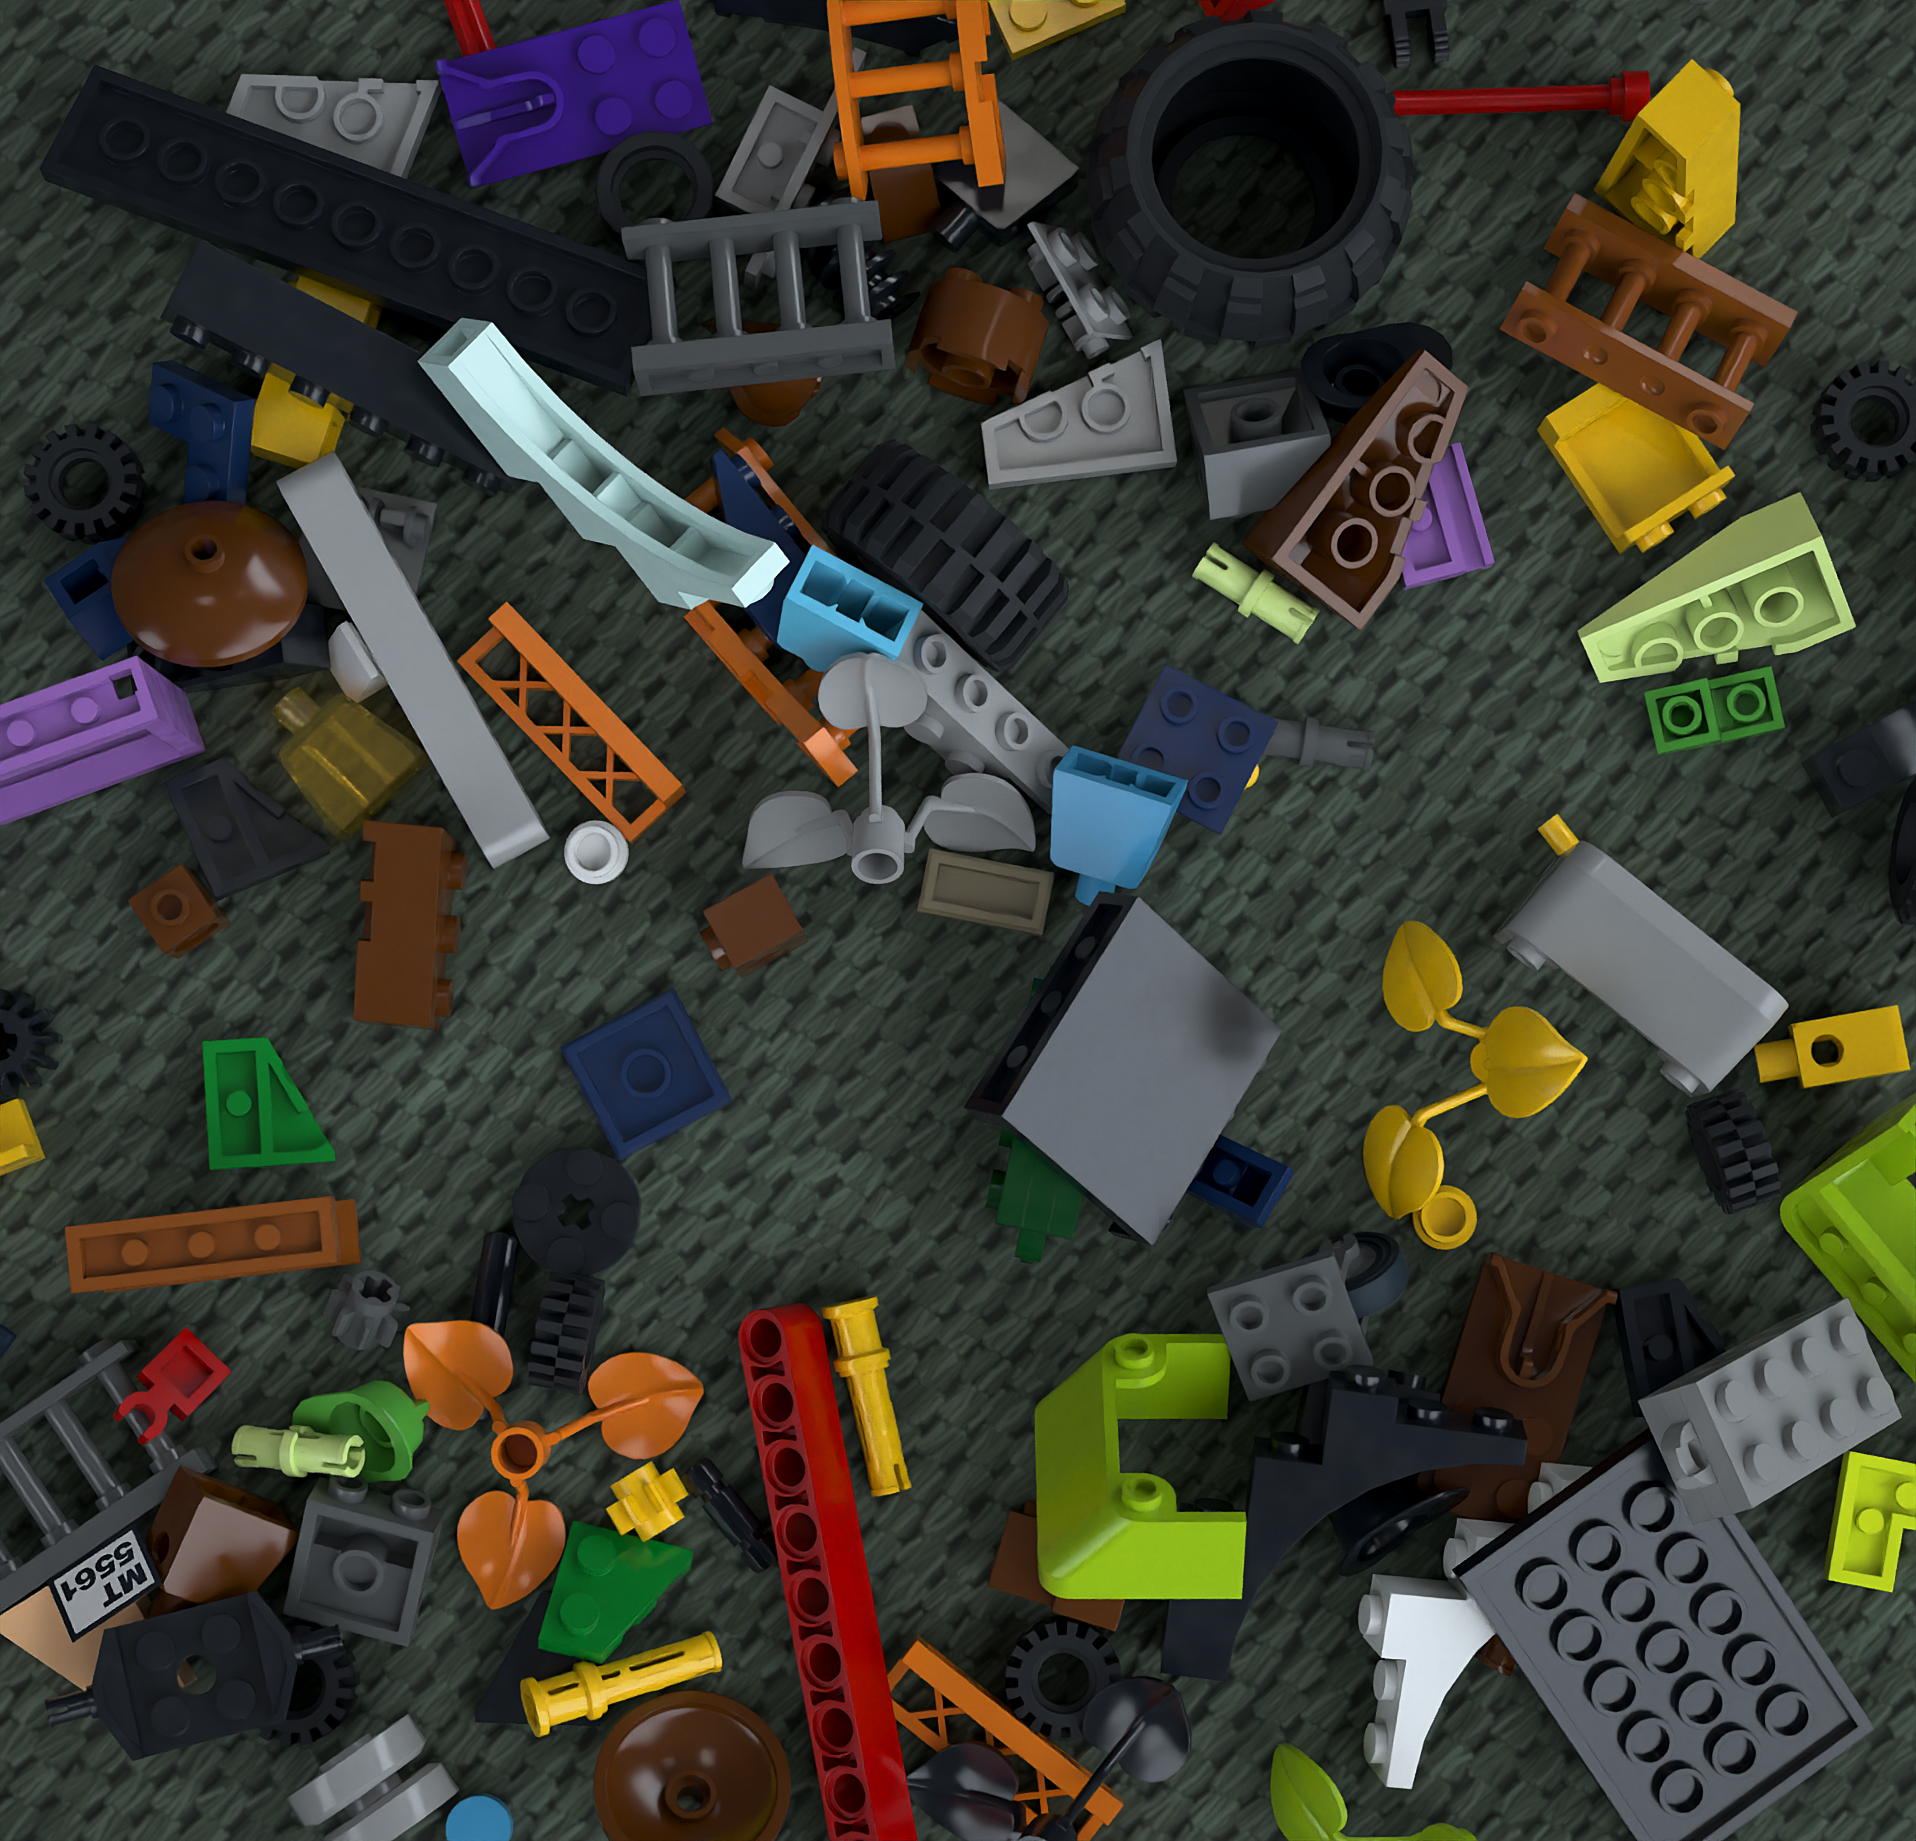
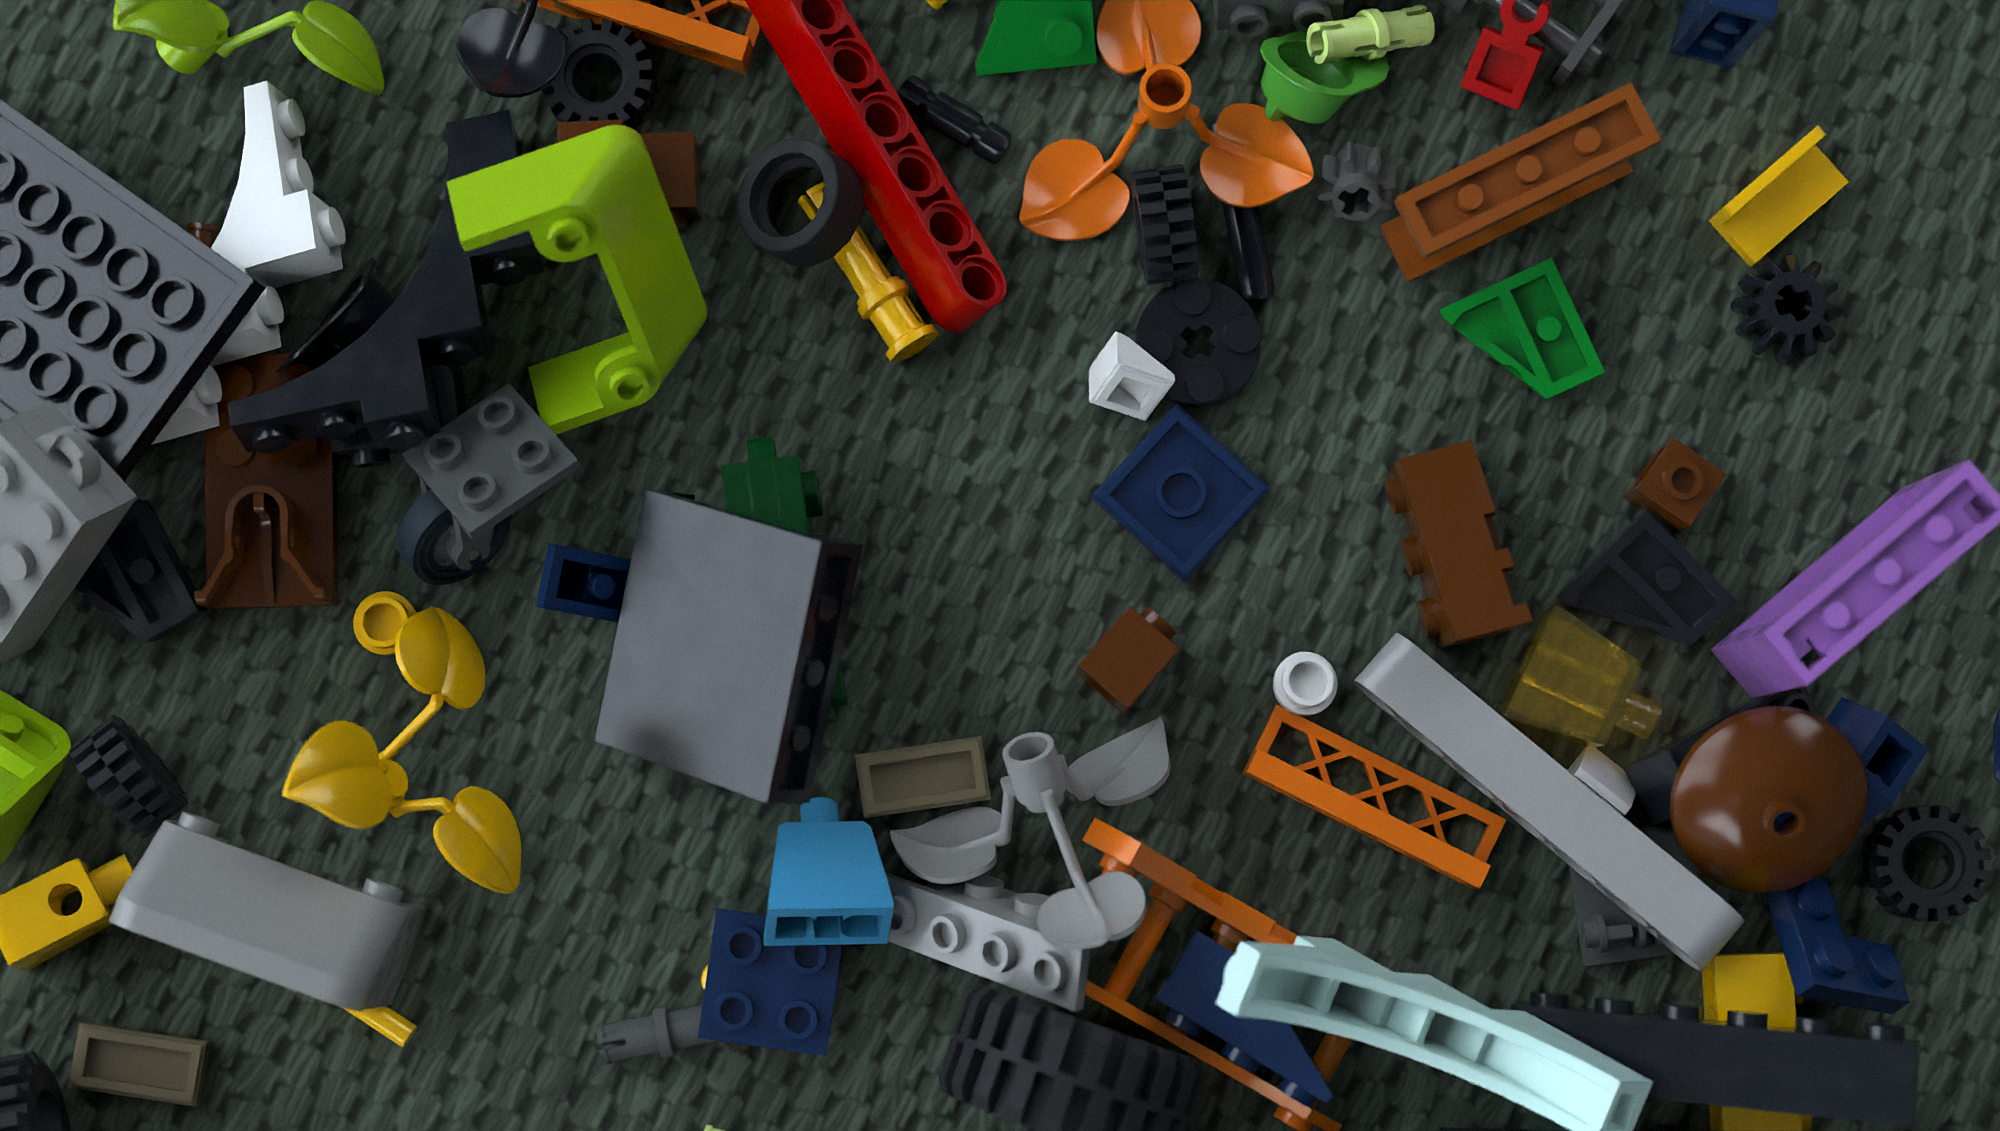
camera: 160 degrees right, 0 degrees up
yellow gear [606,1461,689,1542] -> none
medium azure torso [777,545,924,672] -> none
none -> dark tan tile [68,1022,211,1107]
none -> black tyre [737,139,864,266]
none -> white slope [1089,332,1175,421]

